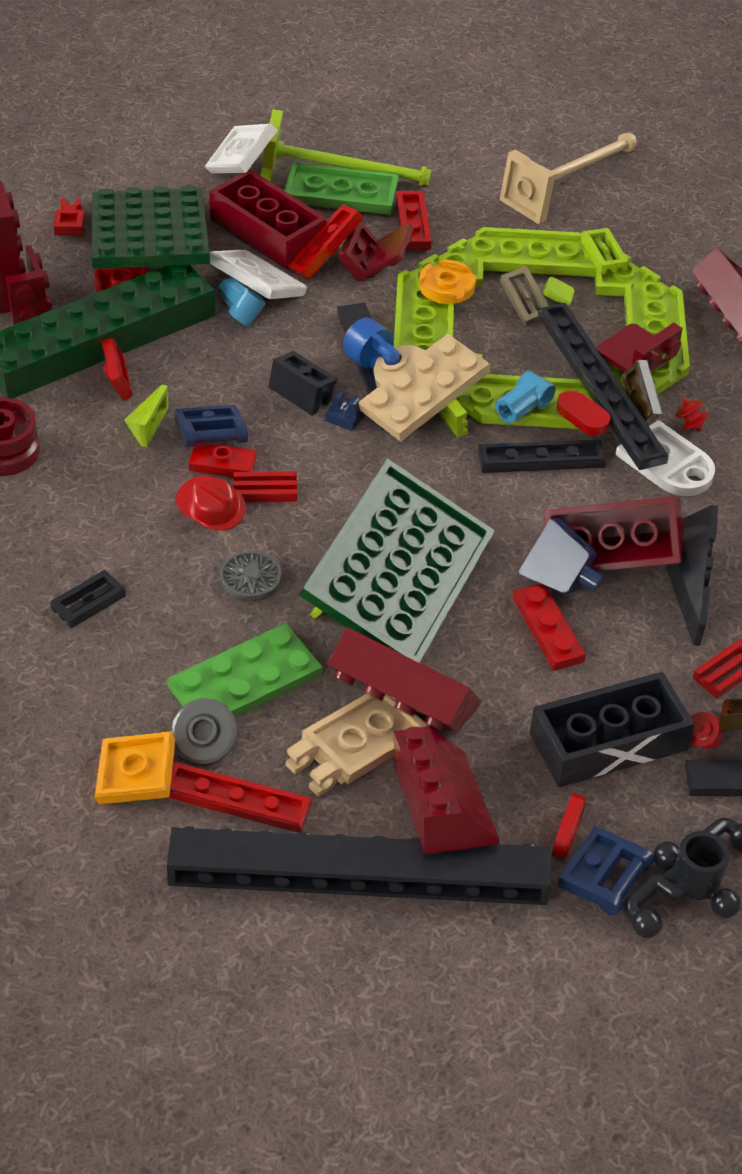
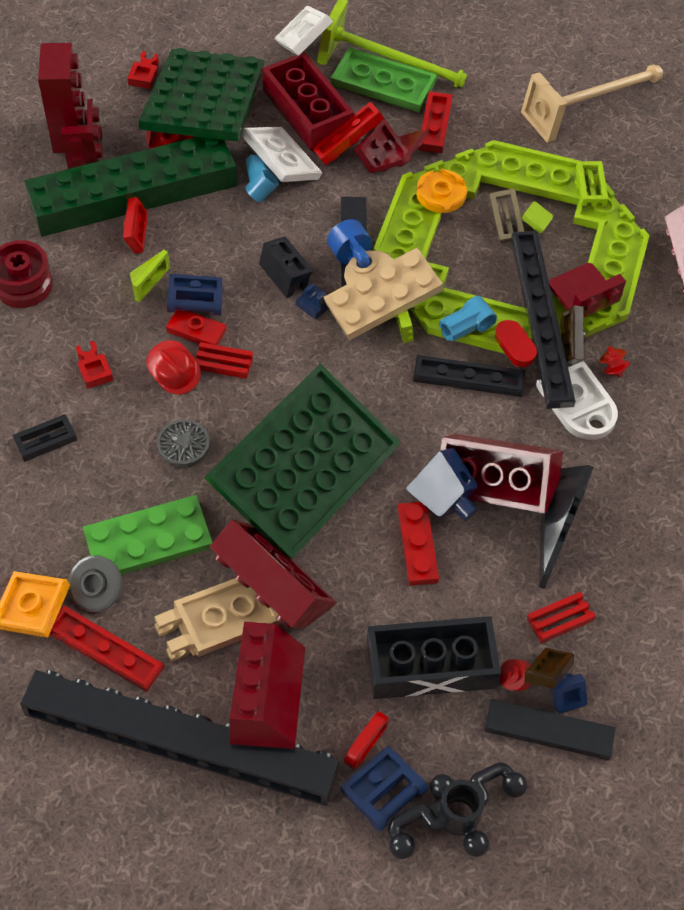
camera: 15 degrees right, 10 degrees up
none -> red plate [76,341,113,389]

